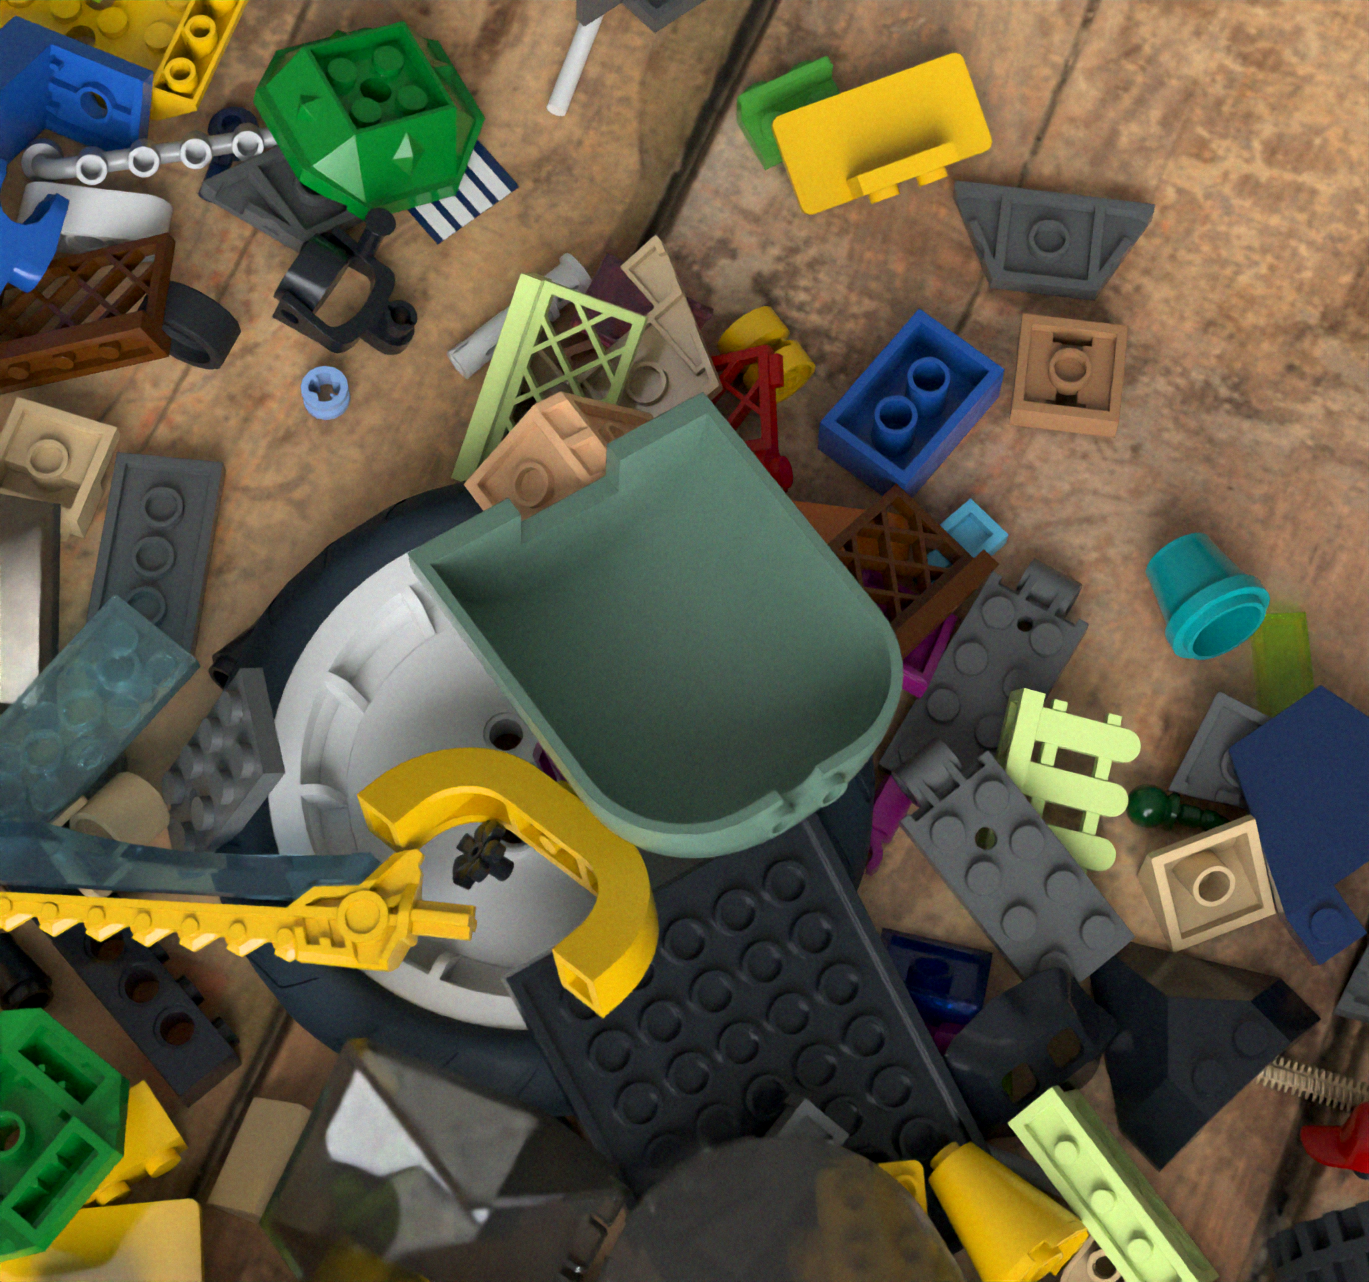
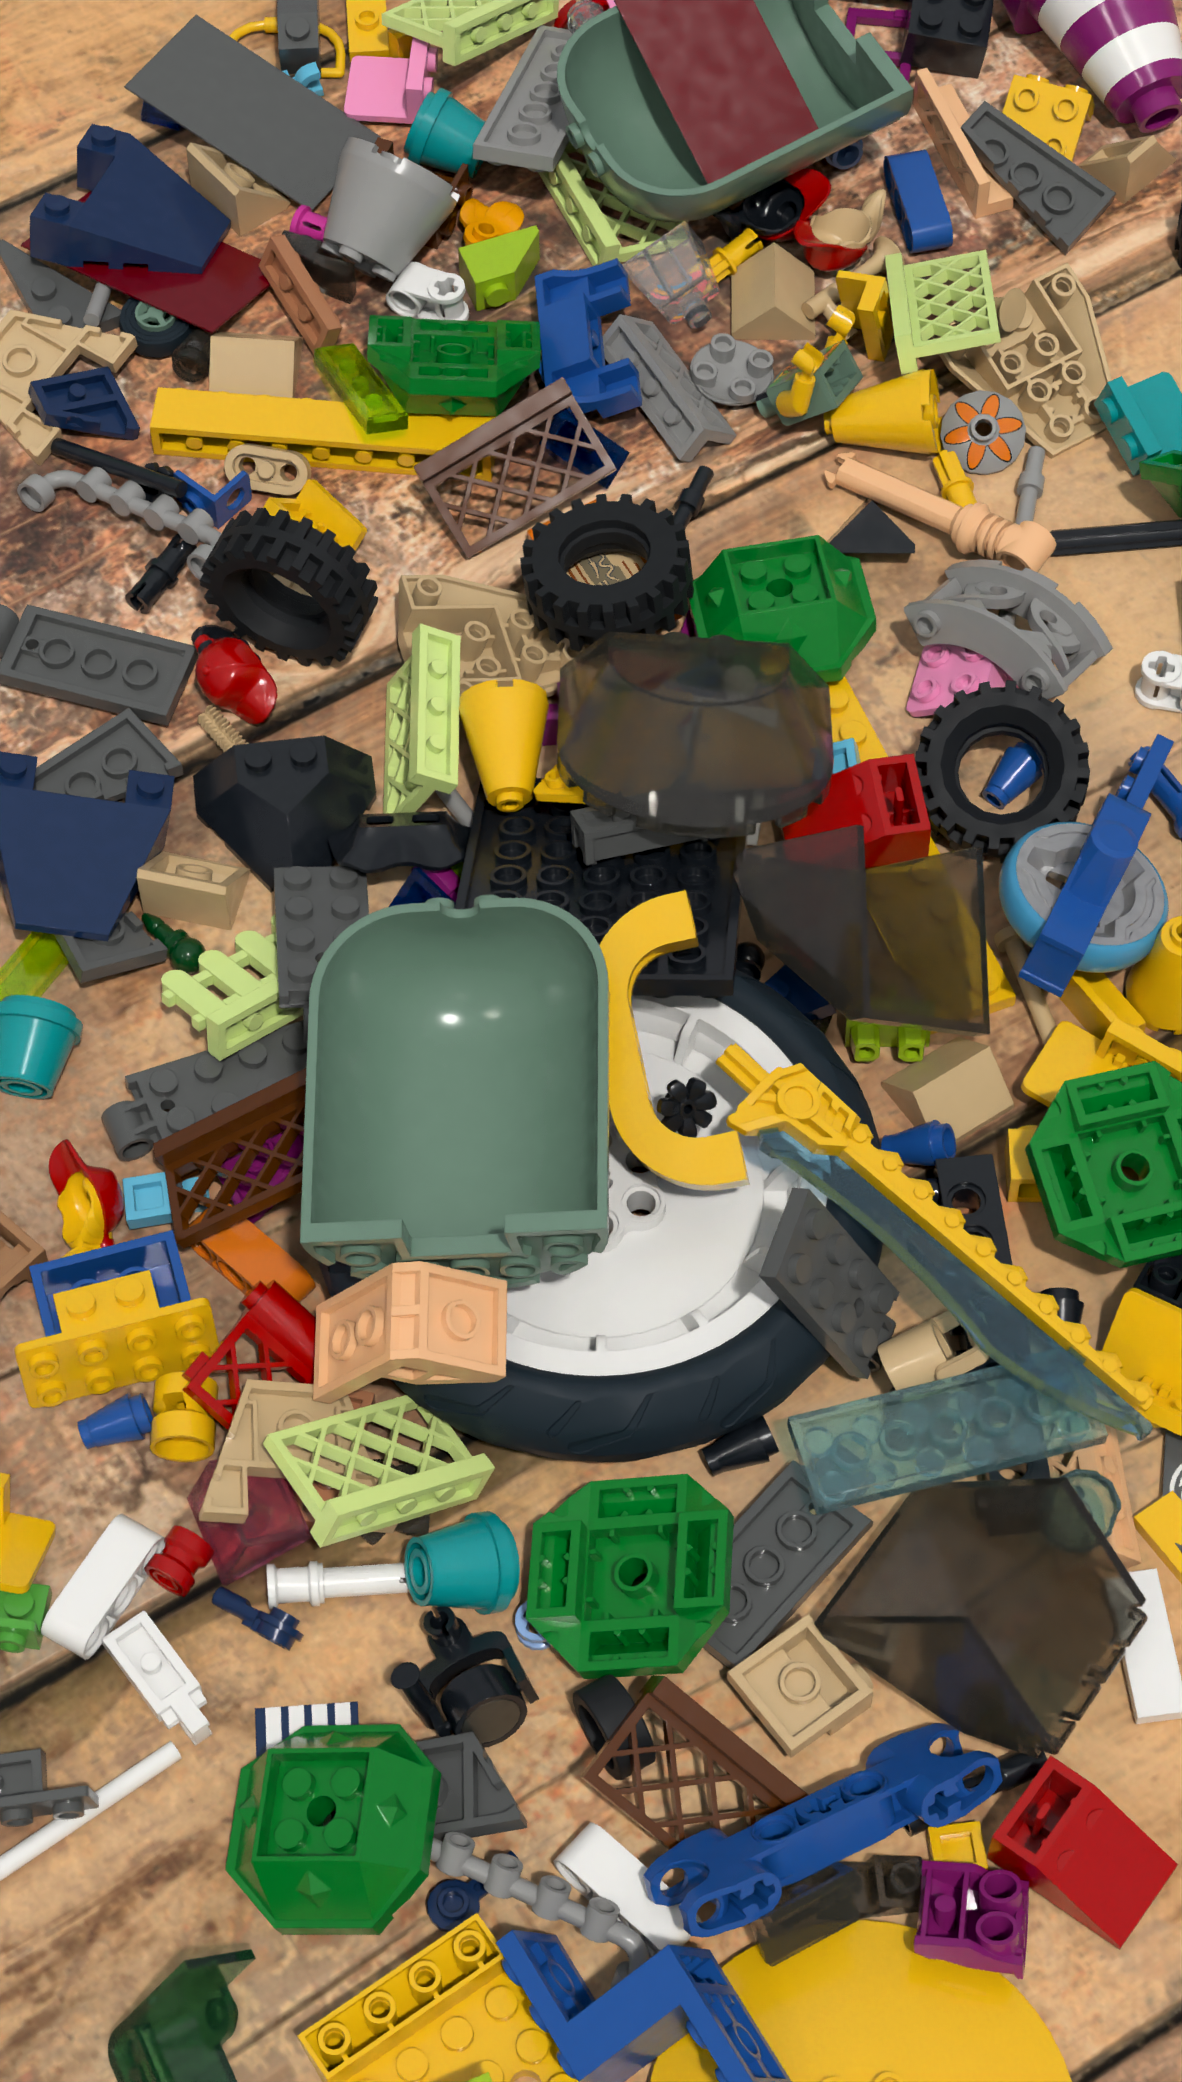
camera: 145 degrees left, 10 degrees down
none -> yellow bracket [14,1270,219,1408]
none -> white beam [41,1514,165,1660]
none -> hair [49,1139,124,1258]
none -> blue cone [77,1392,153,1449]
none -> white hinge [101,1610,212,1746]
none -> red wheel [144,1525,214,1597]
none -> dark blue plate [212,1586,304,1651]
none -> teal piece [404,1511,520,1615]
none -> green piece [526,1474,734,1679]
none -> blue cone [881,1120,956,1167]

